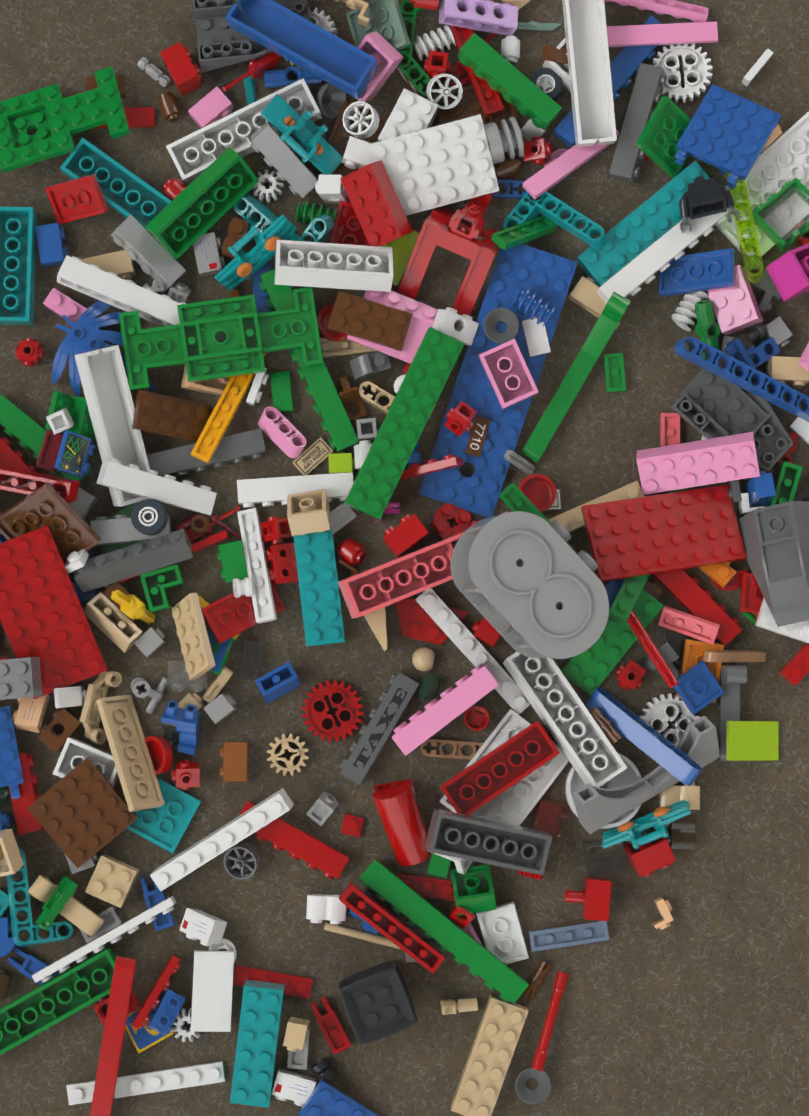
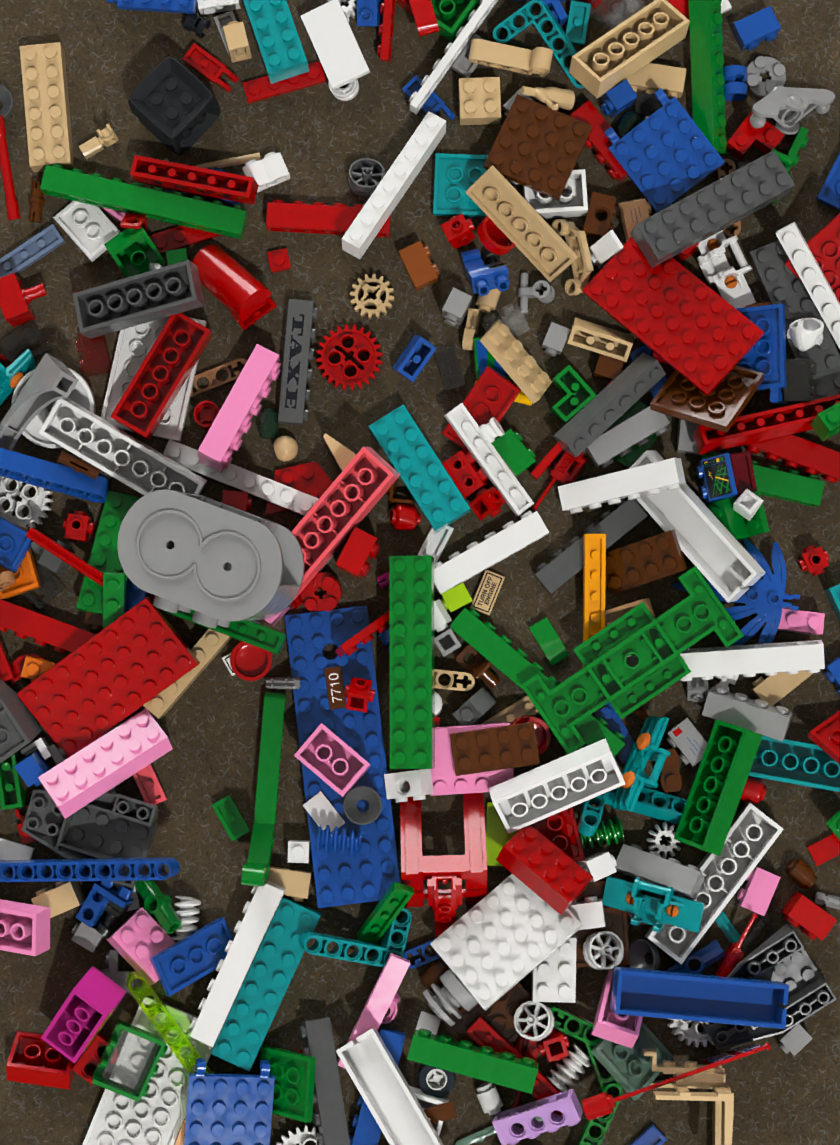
camera: 160 degrees right, 0 degrees up
green hinge [35,876,78,931] -> none
white plate [65,549,89,573] -> none
yellow axle [111,590,155,624] -> none
black wheel [131,499,168,536] -> none
white brick [179,908,227,947] -> none
reddish brown plate [190,514,210,534] -> none
dark red hinge [210,515,242,541] -> none
white plate [246,368,269,406] -> none
bright pink beam [258,407,306,458] -> none
tan brick [287,489,330,536] -> none
light grey bracket [306,791,339,826] -> none
red brick [523,136,553,165] -> none
coral plate [658,606,720,645] -> none
black torso [679,176,740,233] -> none
none -> white brick [287,840,311,863]
none -> tan piece [521,86,575,111]

